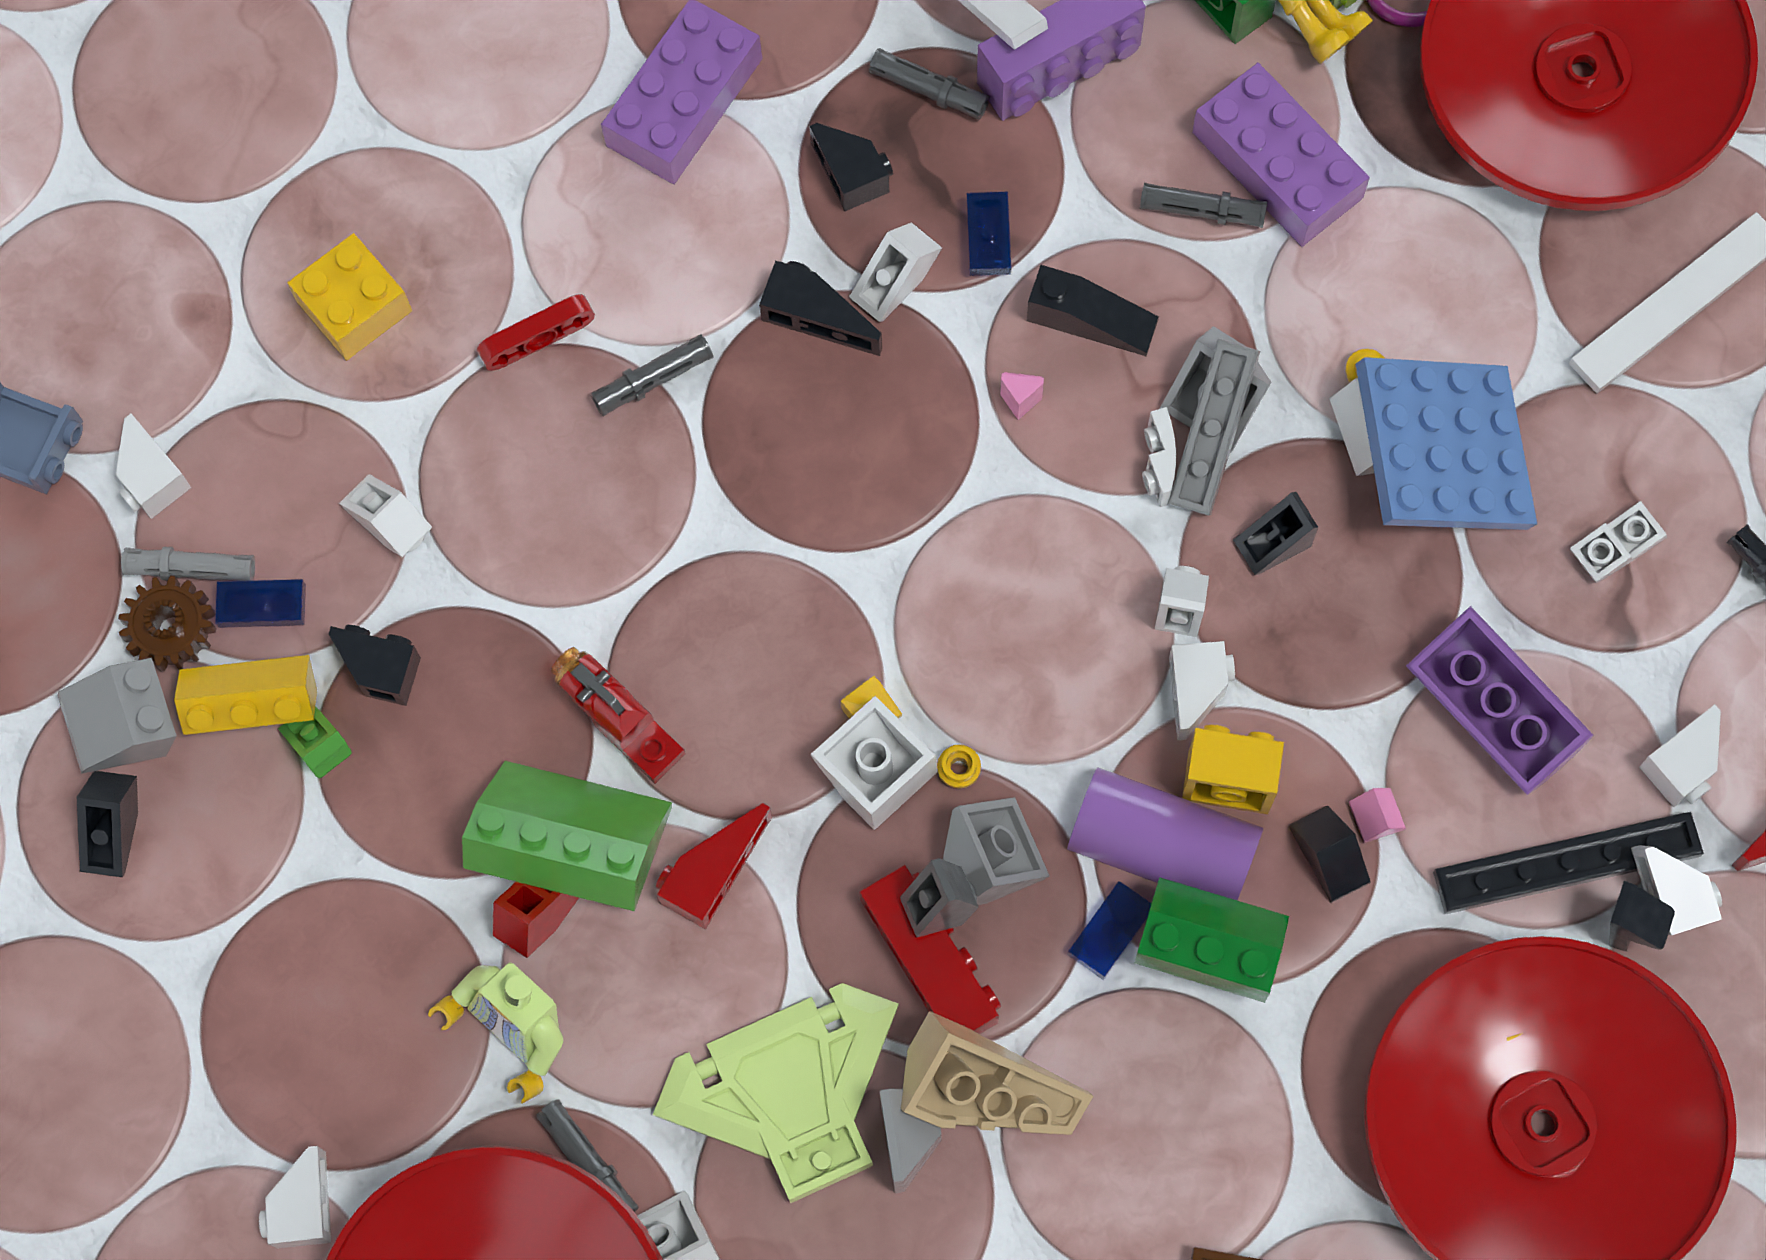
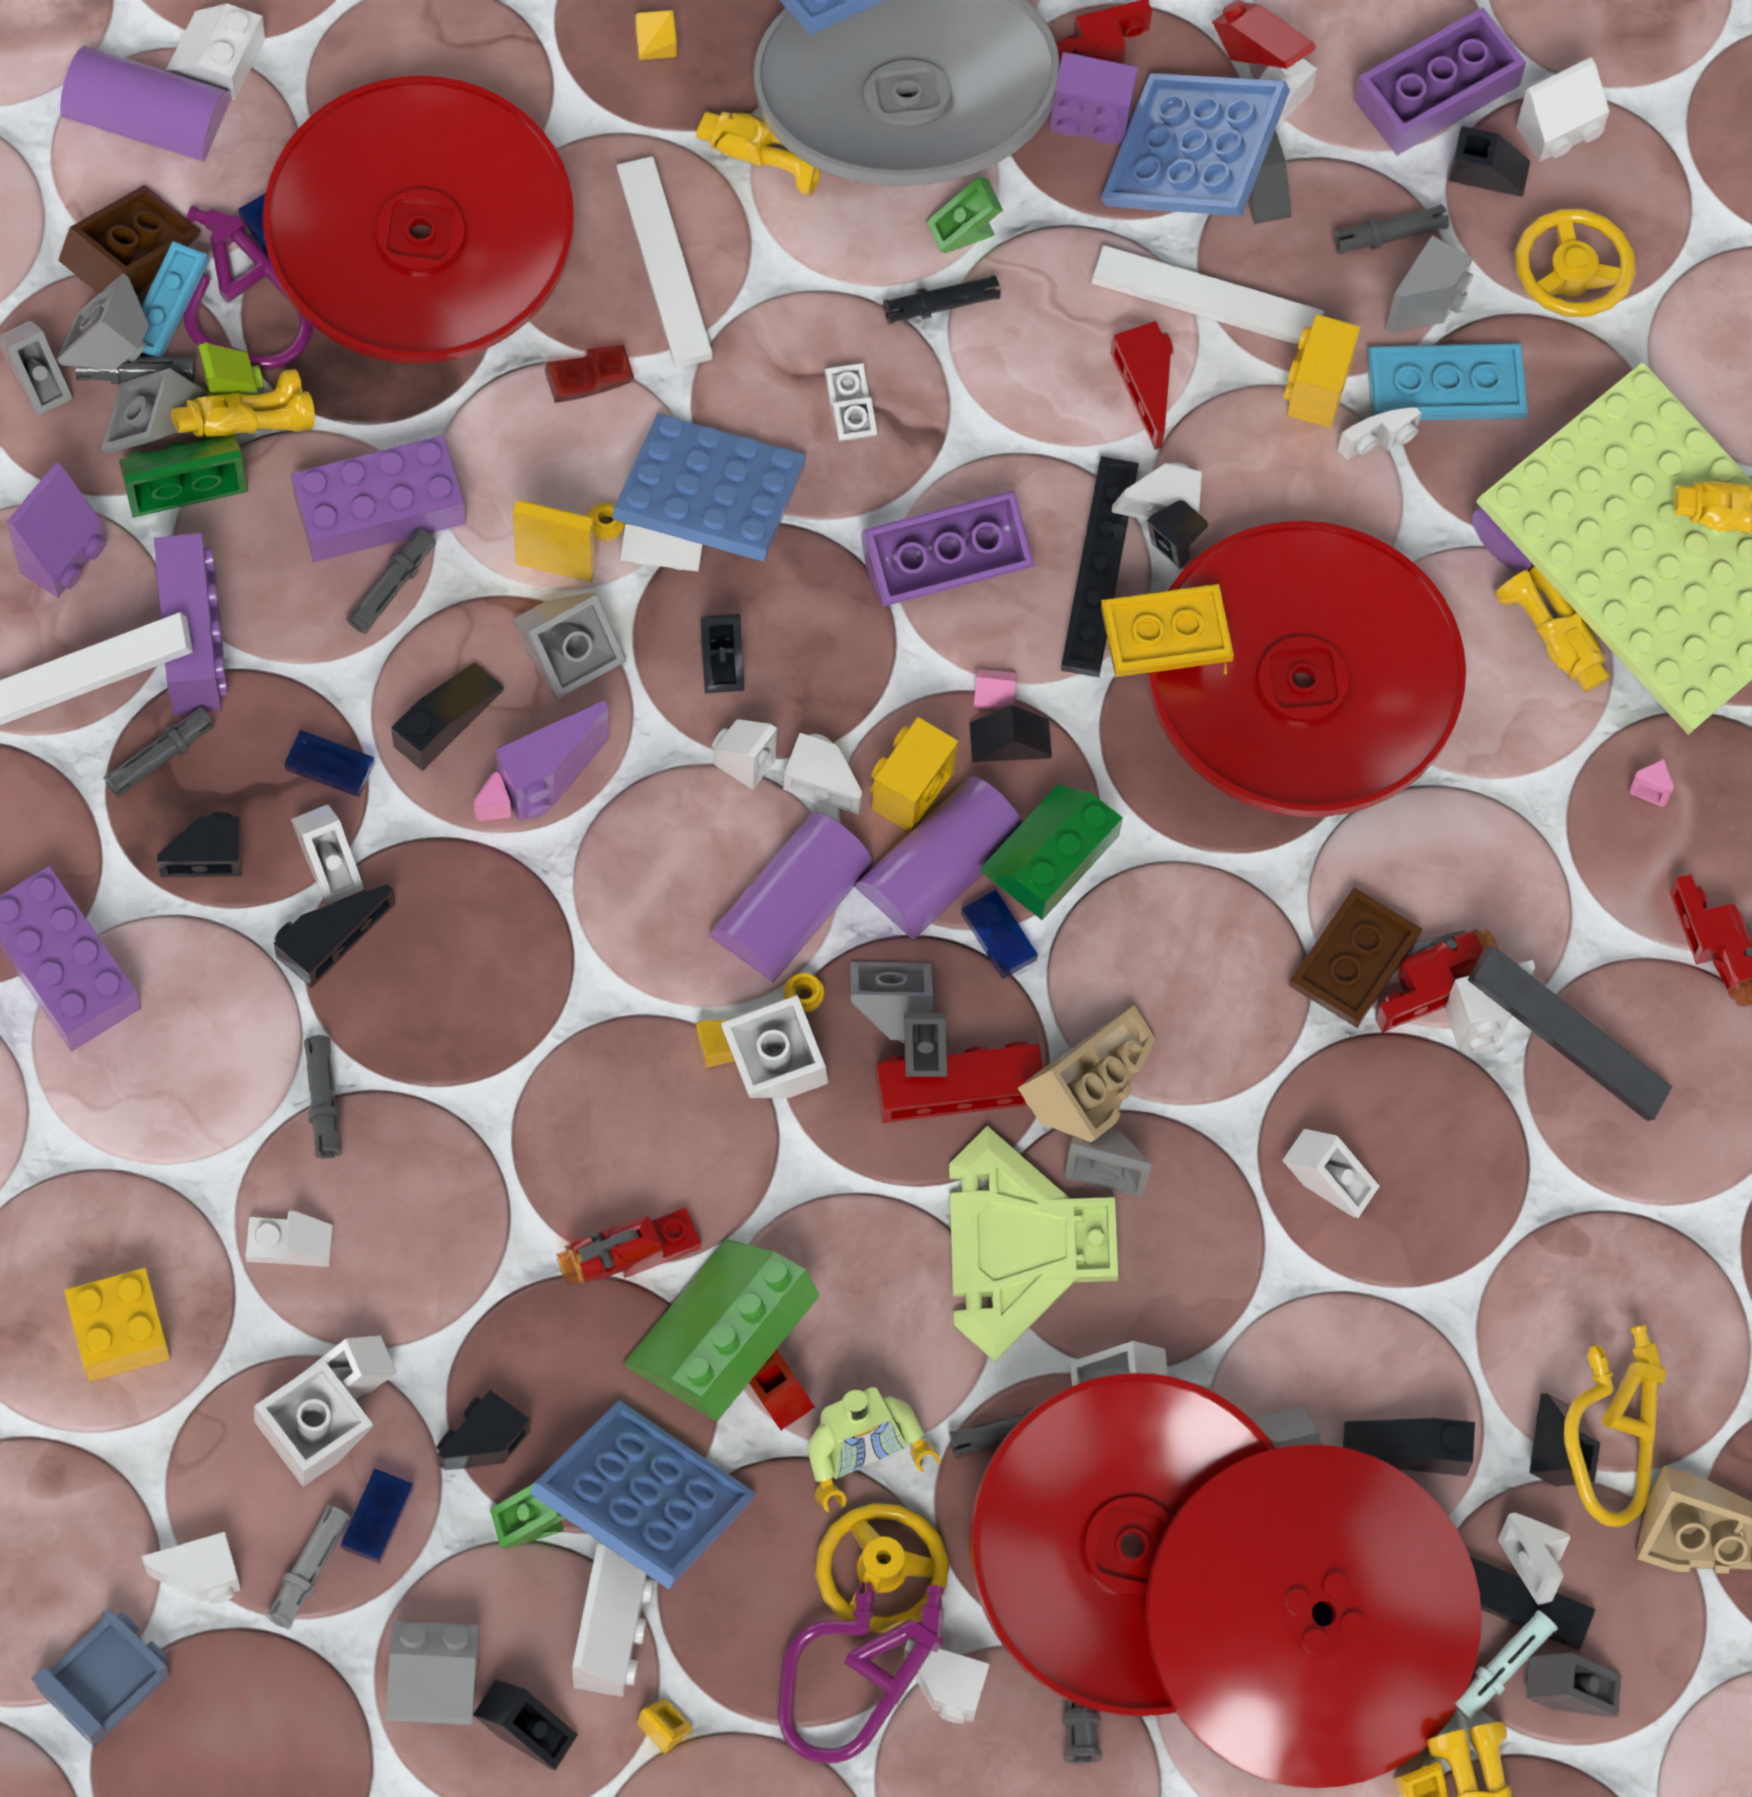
camera: 75 degrees left, 5 degrees down
reddish brown gear [118,575,217,672] -> none
yellow brick [174,655,317,735] -> none
red beam [477,294,595,371] -> none
red slope [655,803,772,929] -> none
white slope [1142,407,1176,507] -> none
light grey tile [1168,339,1261,516] -> none
white slope [1639,705,1721,807] -> none
none -> white slope [245,1210,333,1267]
none -> white slope [254,1359,373,1487]
none -> medium lavender slope [495,700,609,821]
none -> yellow tile [512,500,595,582]
none -> medium blue plate [530,1400,756,1590]
none -> clear red slope [544,344,634,403]
none -> white slope [572,1543,655,1697]
none -> yellow slope [637,1697,693,1755]
none -> medium lavender brick [710,813,872,983]
none -> magenta piece [778,1582,945,1763]
none -> yellow piece [815,1503,949,1633]
none -> yellow tile [1101,584,1234,677]

